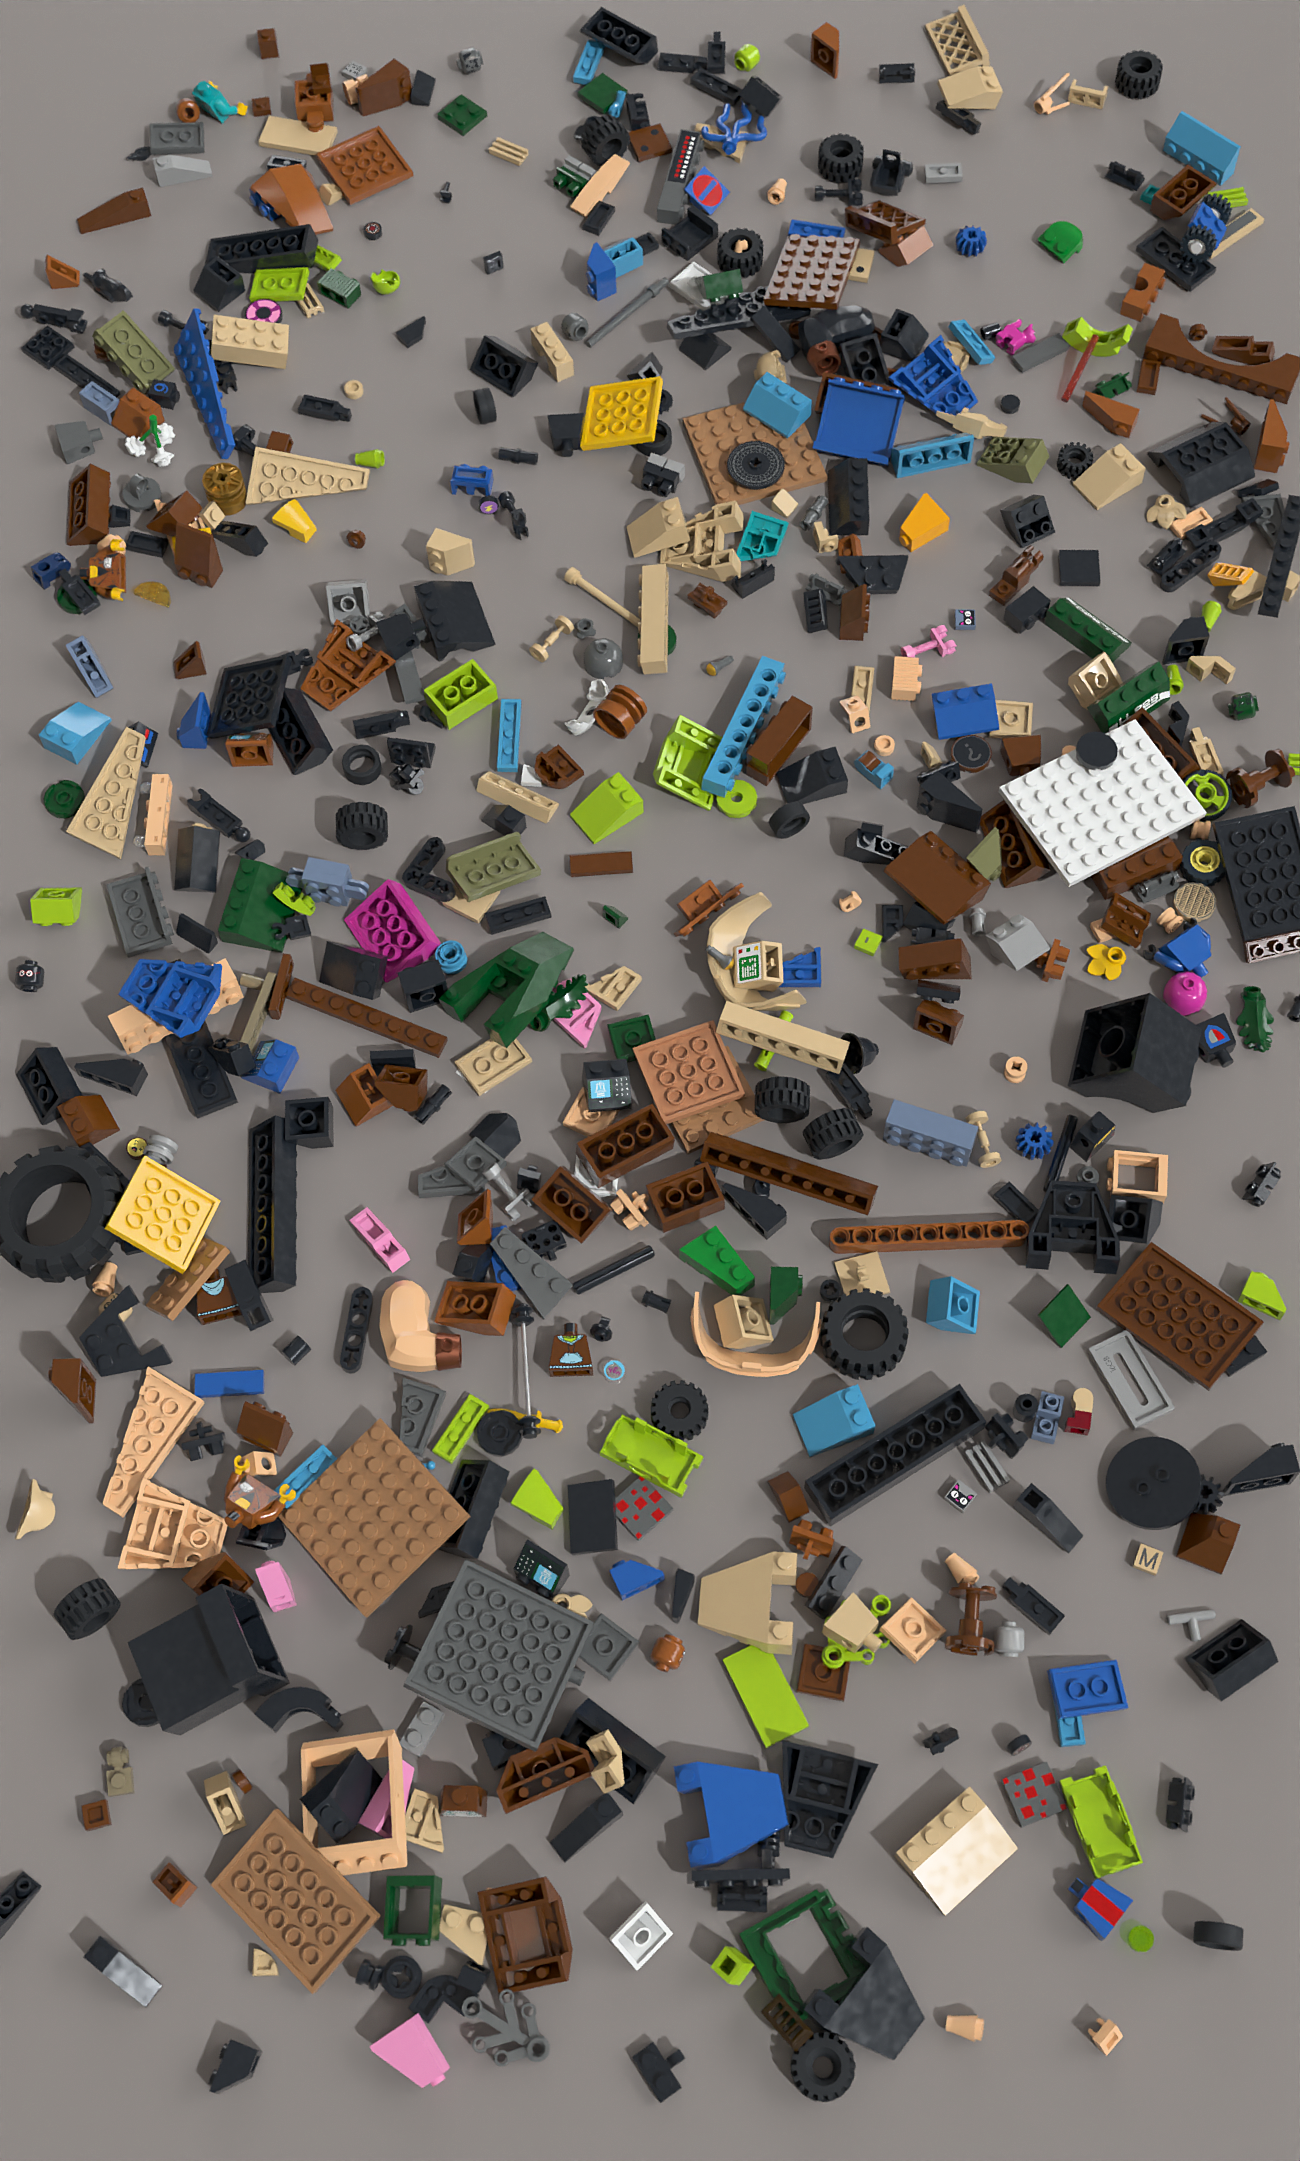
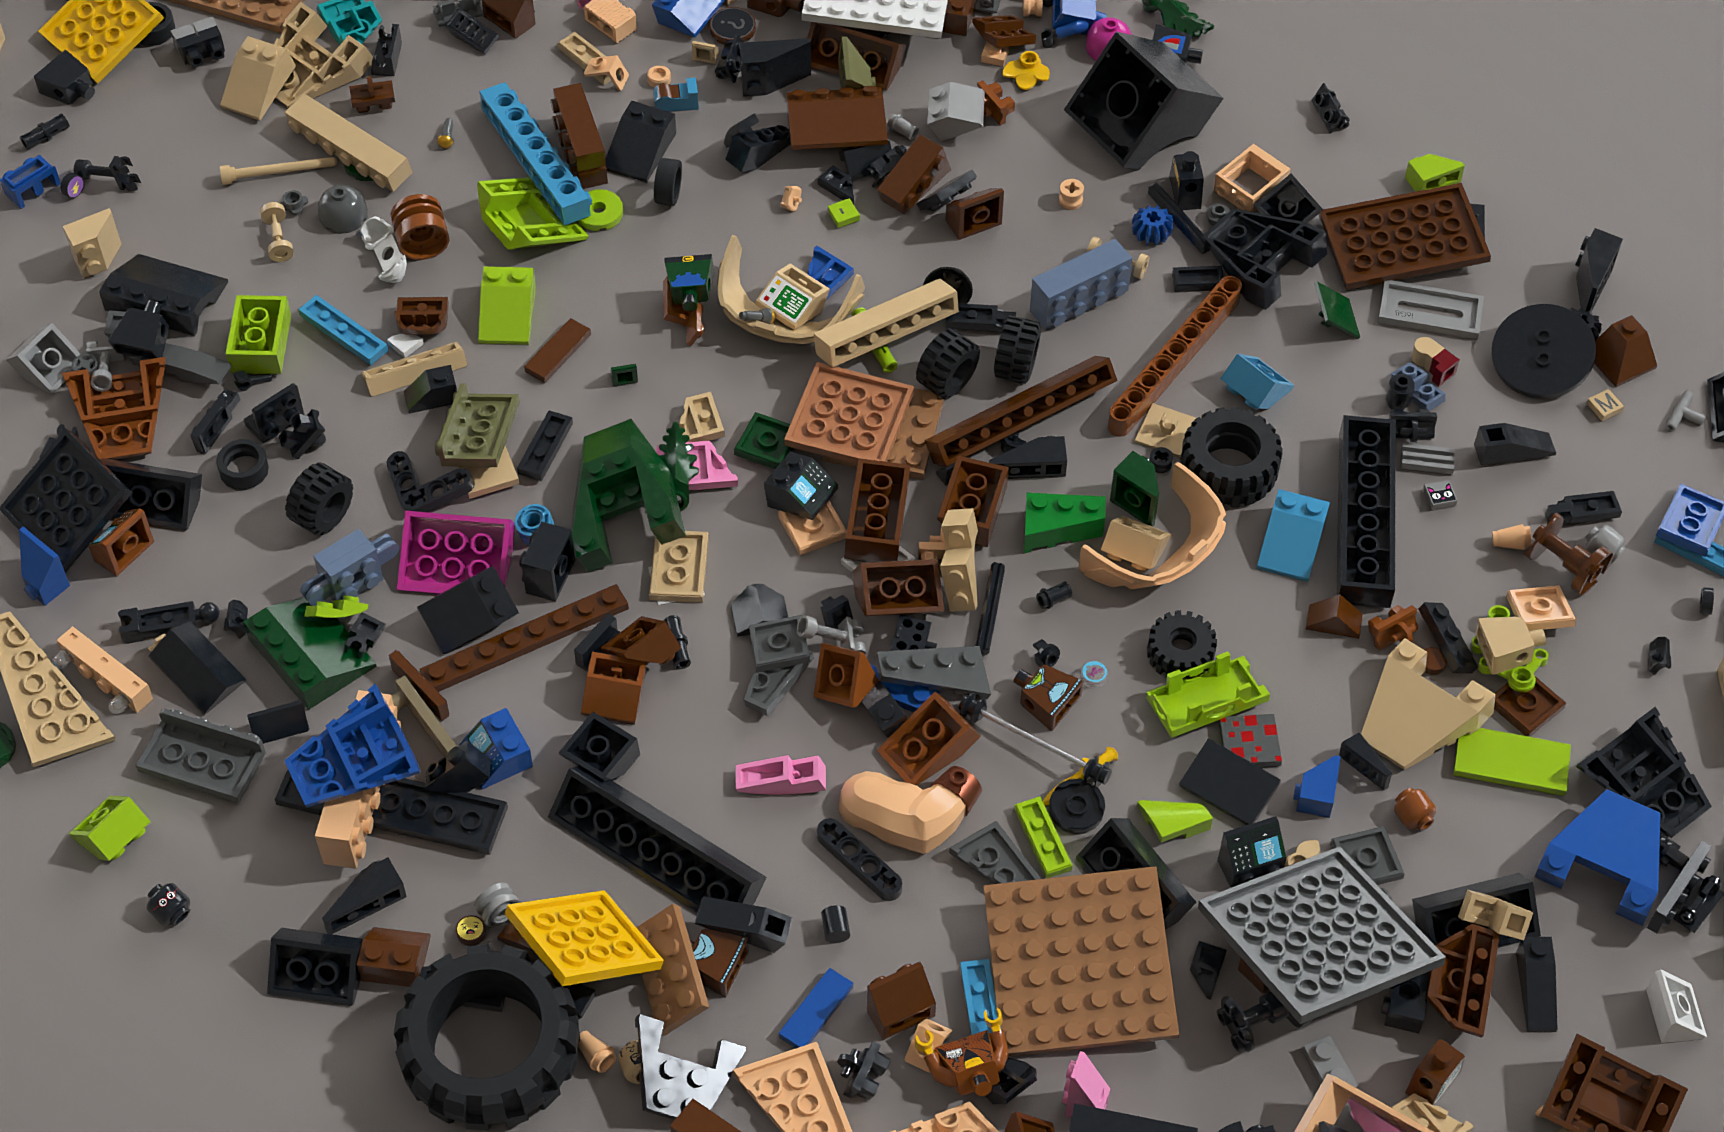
camera: 55 degrees left, 10 degrees down
none -> dark green torso [664,254,714,311]
none -> tan arch [940,508,978,612]

